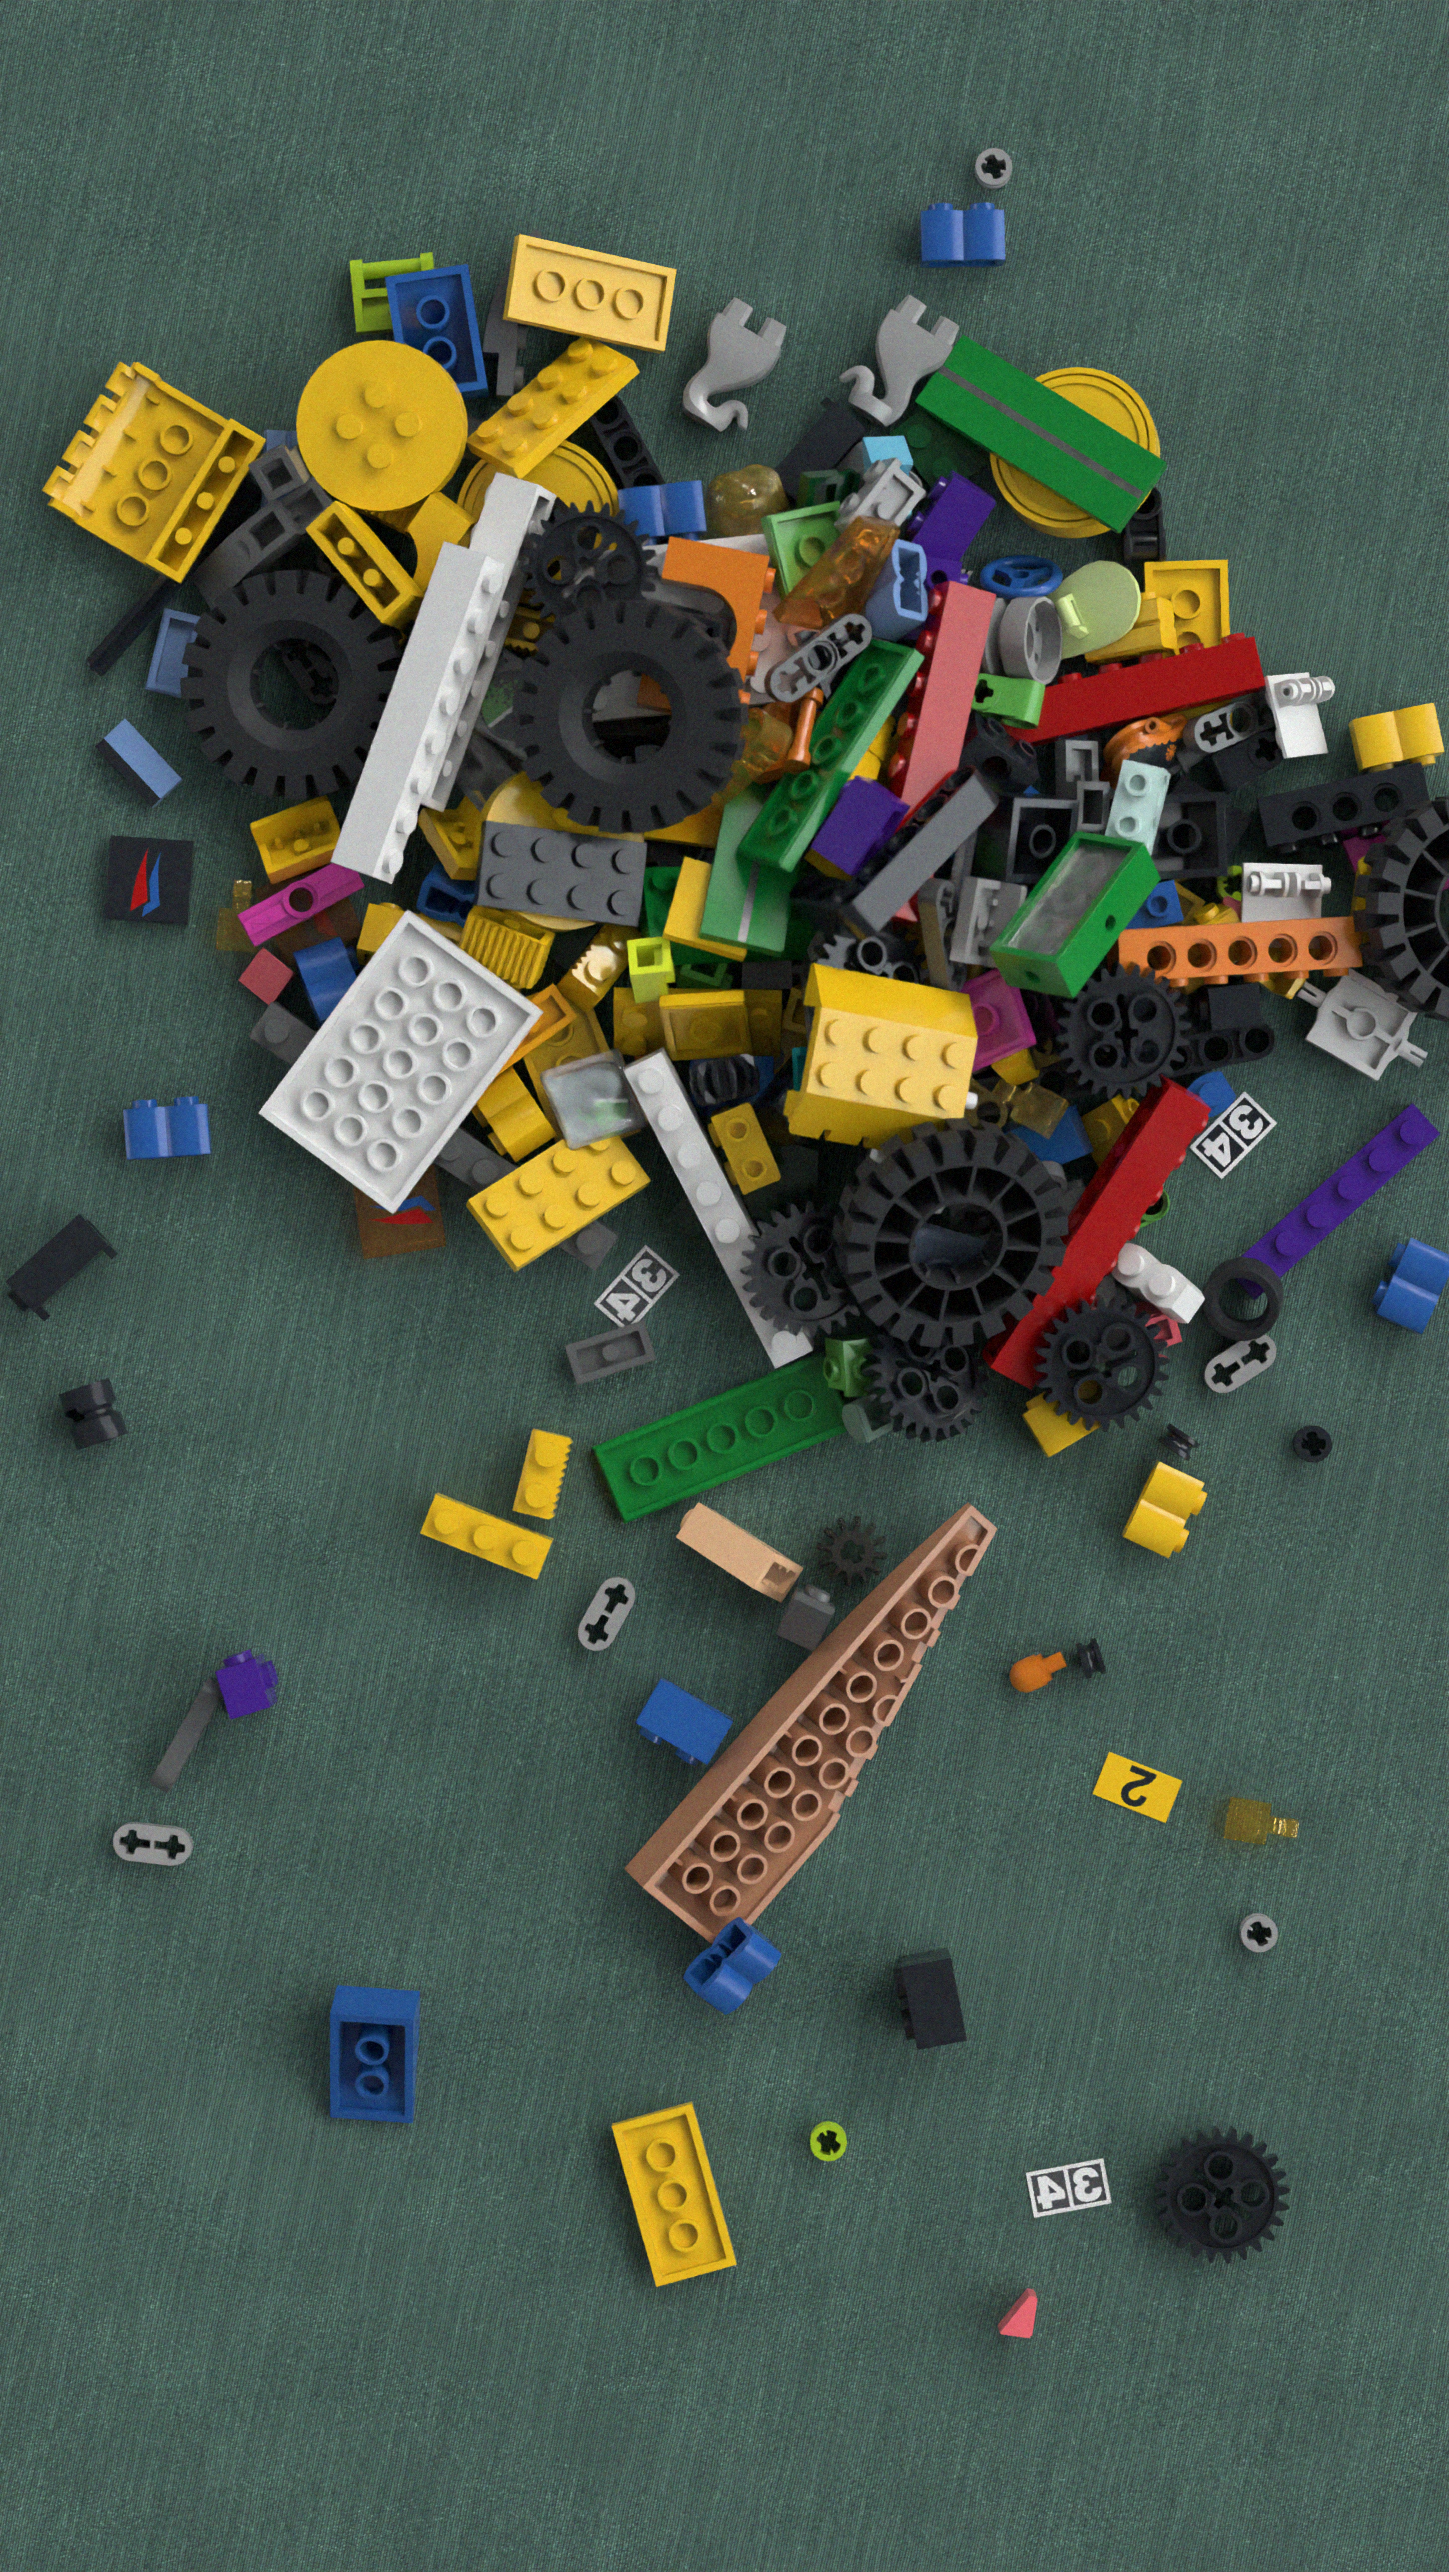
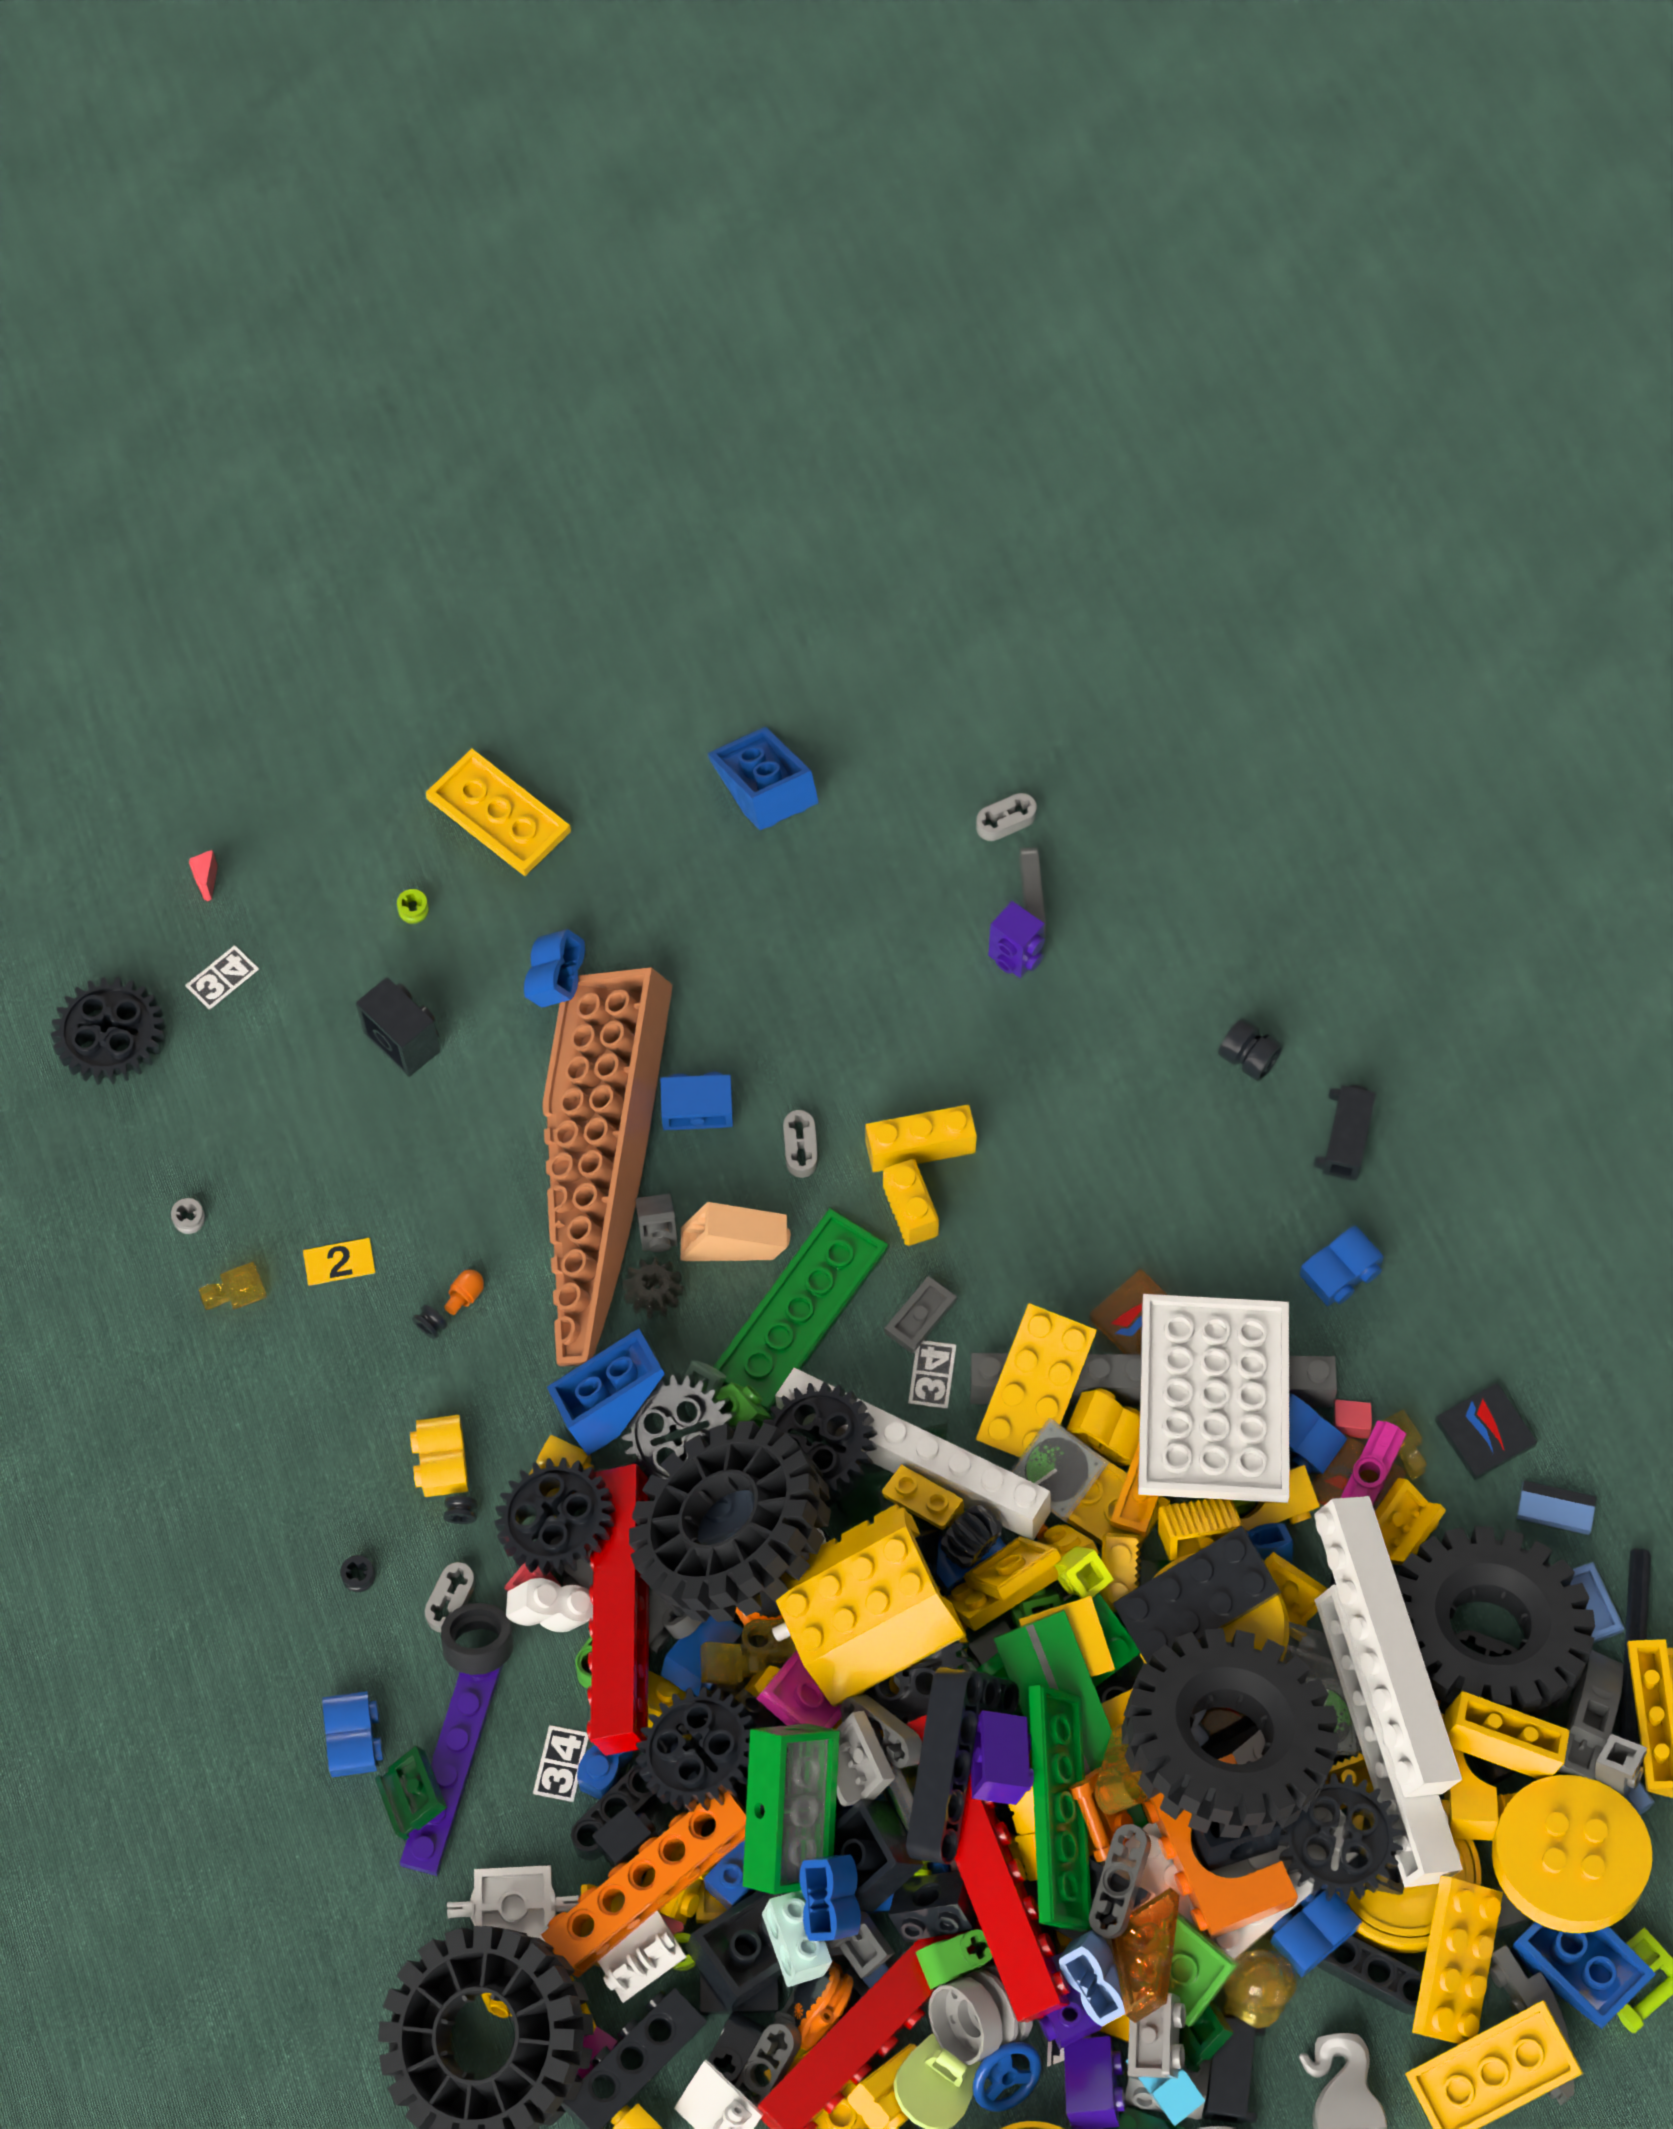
camera: 150 degrees right, 25 degrees down
none -> dark green plate [375,1746,447,1840]
none -> blue slope [547,1328,665,1456]
none -> blue brick [800,1855,861,1941]

